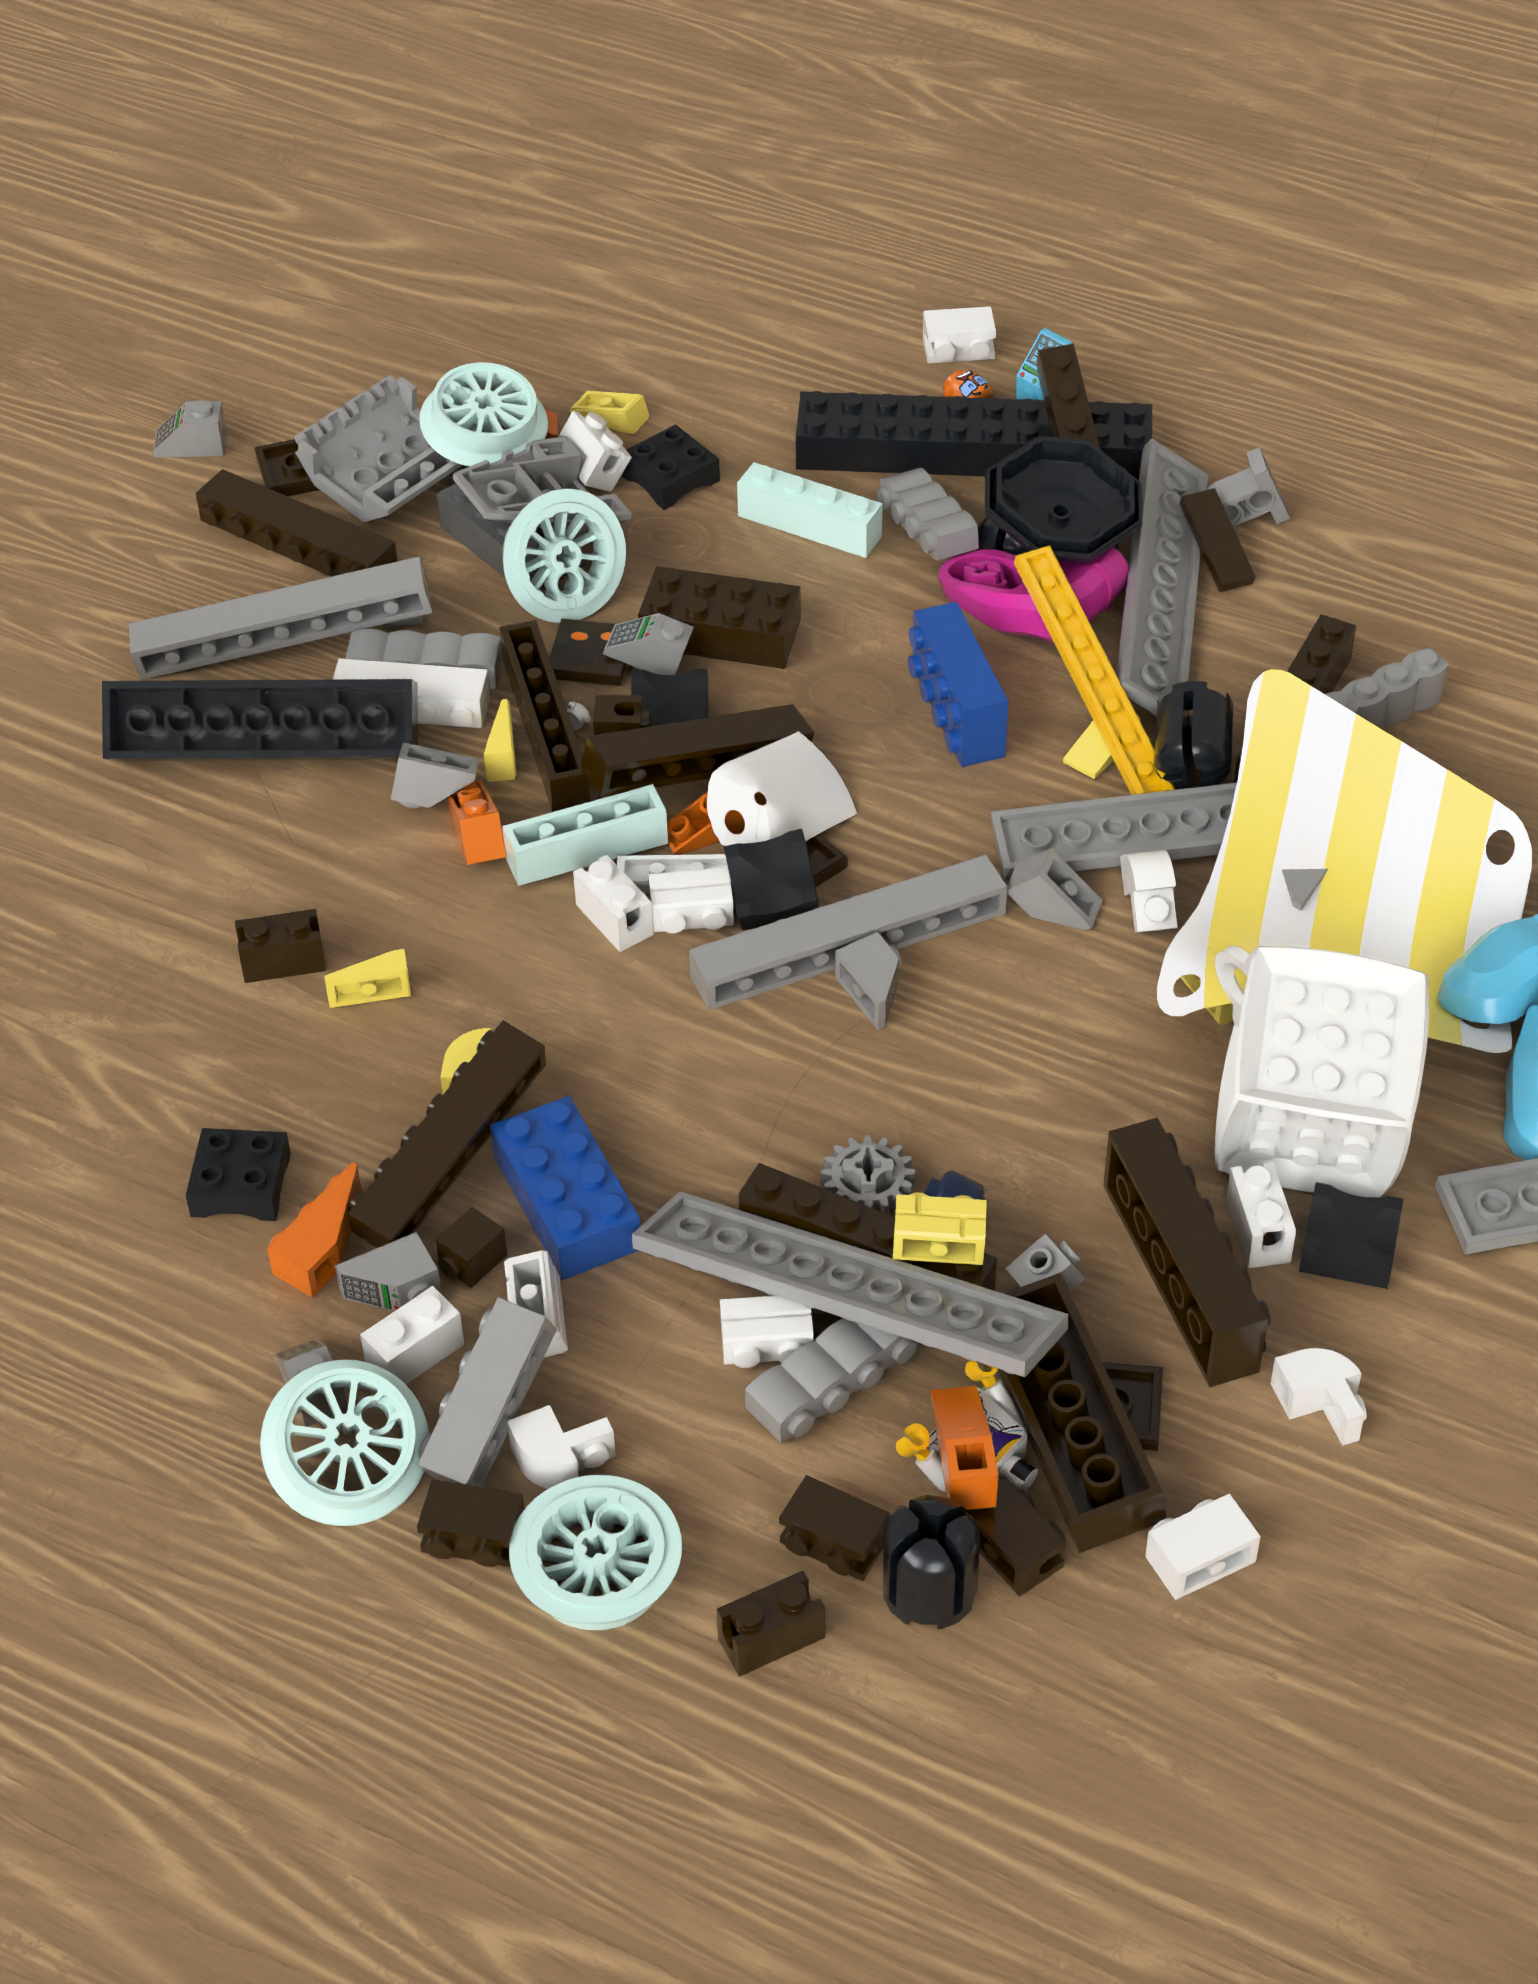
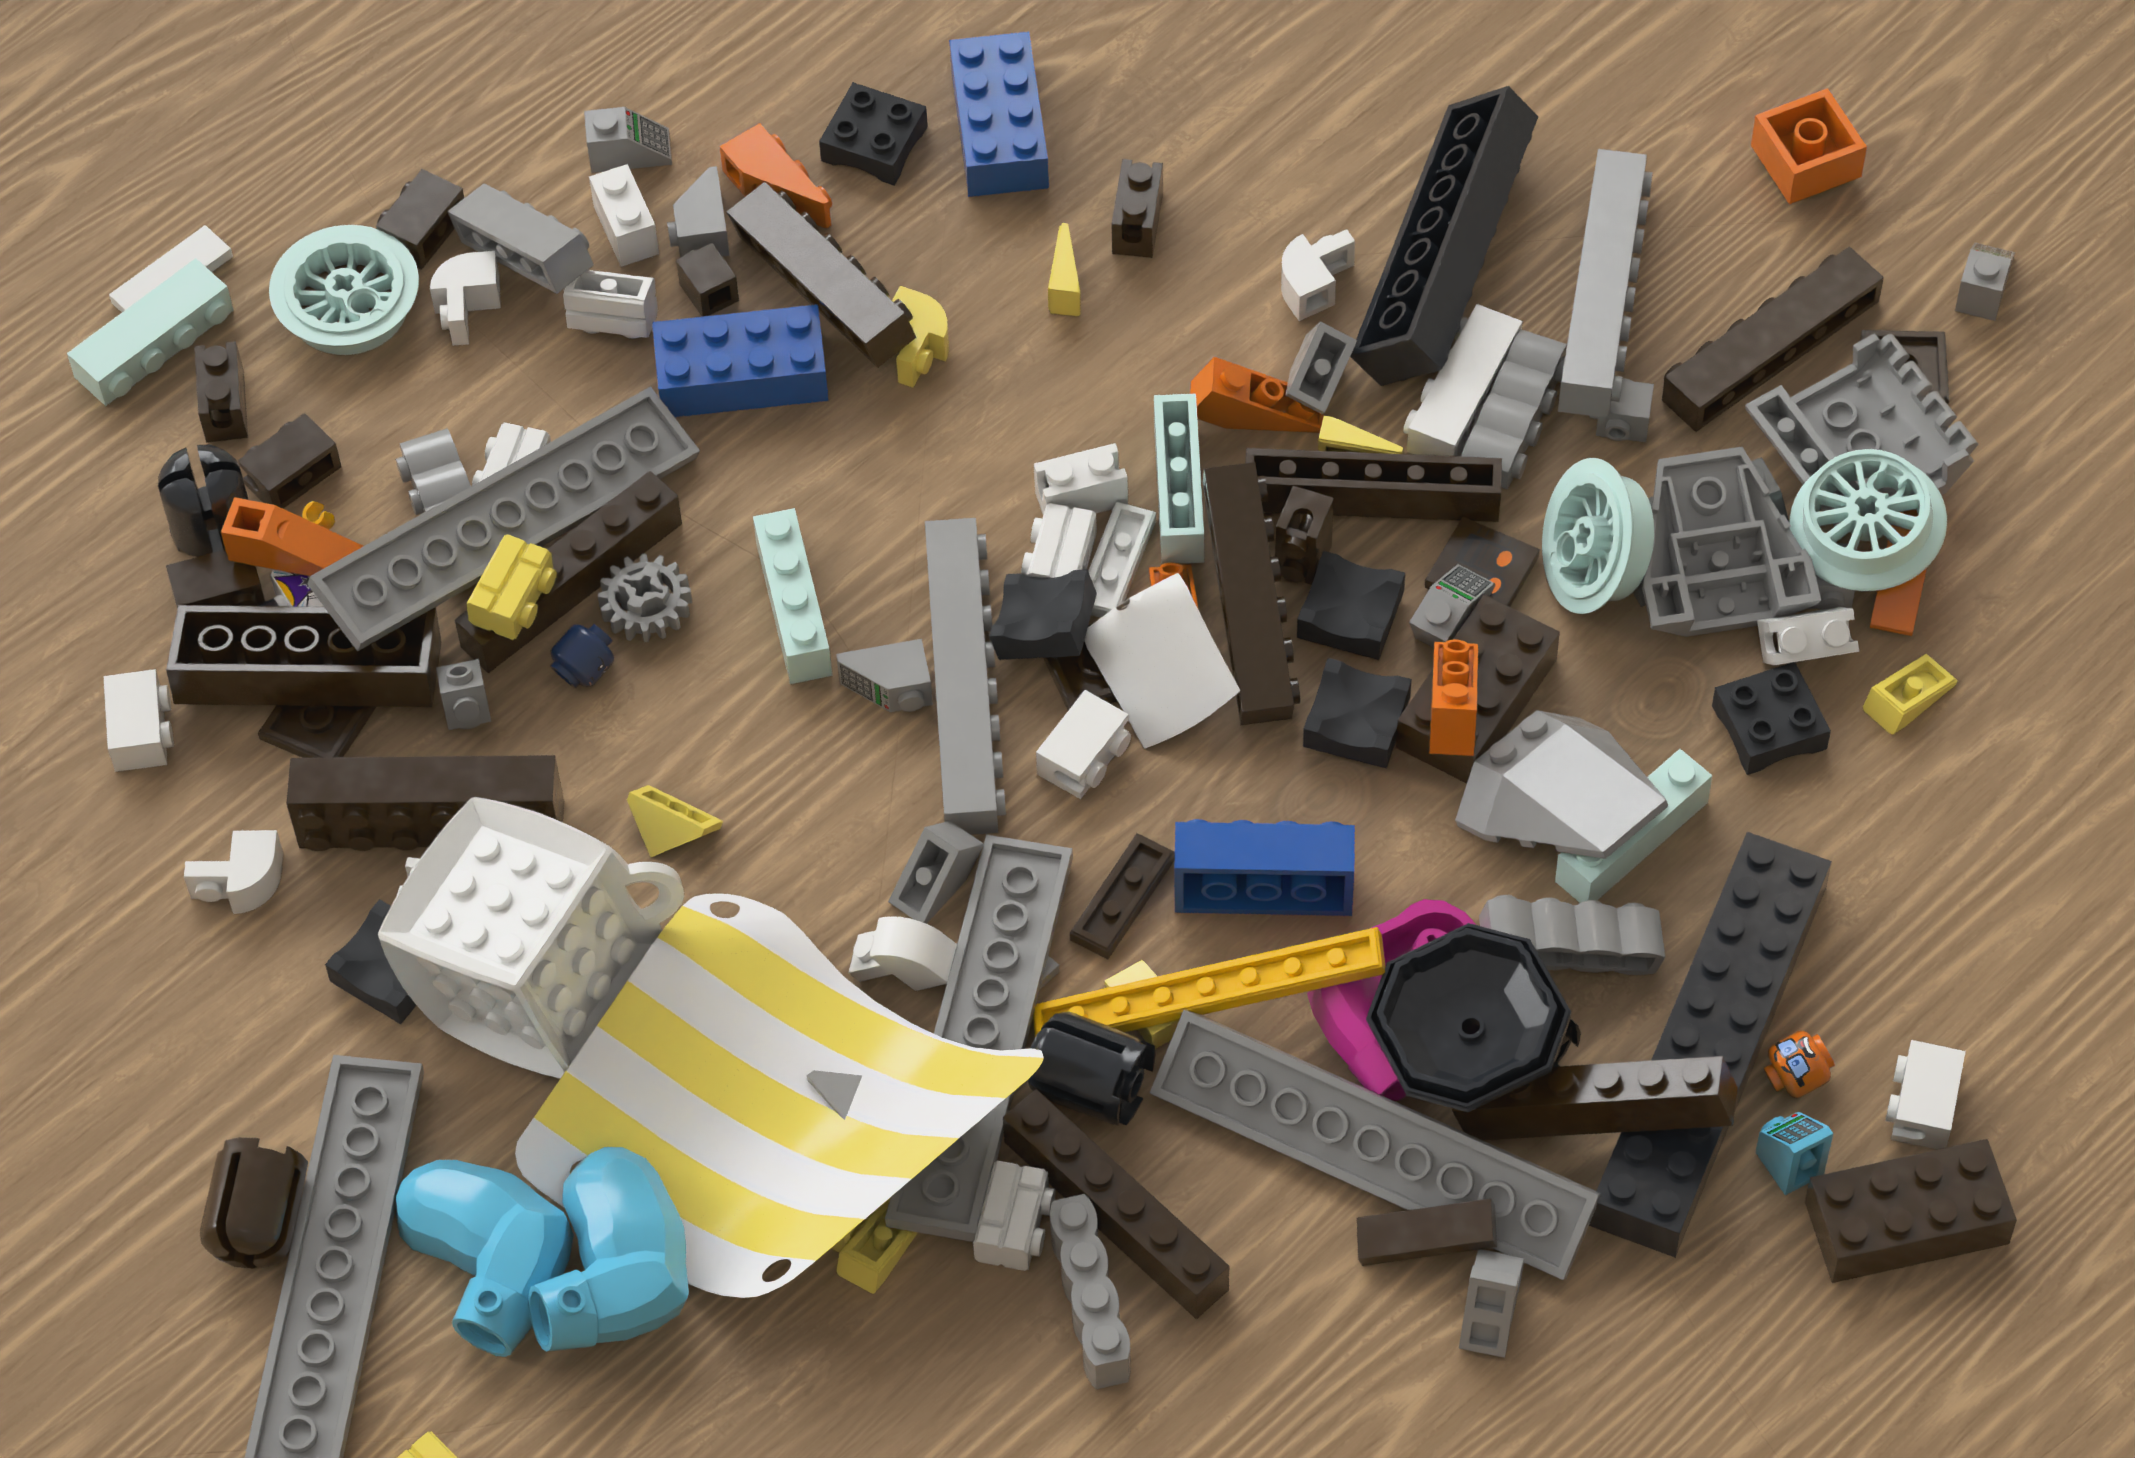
camera: 110 degrees right, 10 degrees up
light aqua piece [260,1359,429,1526] -> none
white piece [567,701,591,730] -> none
none -> light aqua brick [67,258,234,406]
none -> white tile [109,225,233,312]
none -> light yellow slope [627,785,723,857]
none -> light aqua brick [753,508,832,684]
none -> brick [949,32,1049,197]
none -> white brick [1036,690,1131,799]
none -> dark brown tile [1070,833,1175,959]
none -> white brick [1281,229,1355,321]
none -> black brick [1303,658,1412,769]
none -> orange slope [1429,639,1478,756]
none -> light grey wedge [1455,710,1668,859]
none -> orange brick [1751,88,1867,204]
none -> dark brown brick [1805,1139,2017,1283]

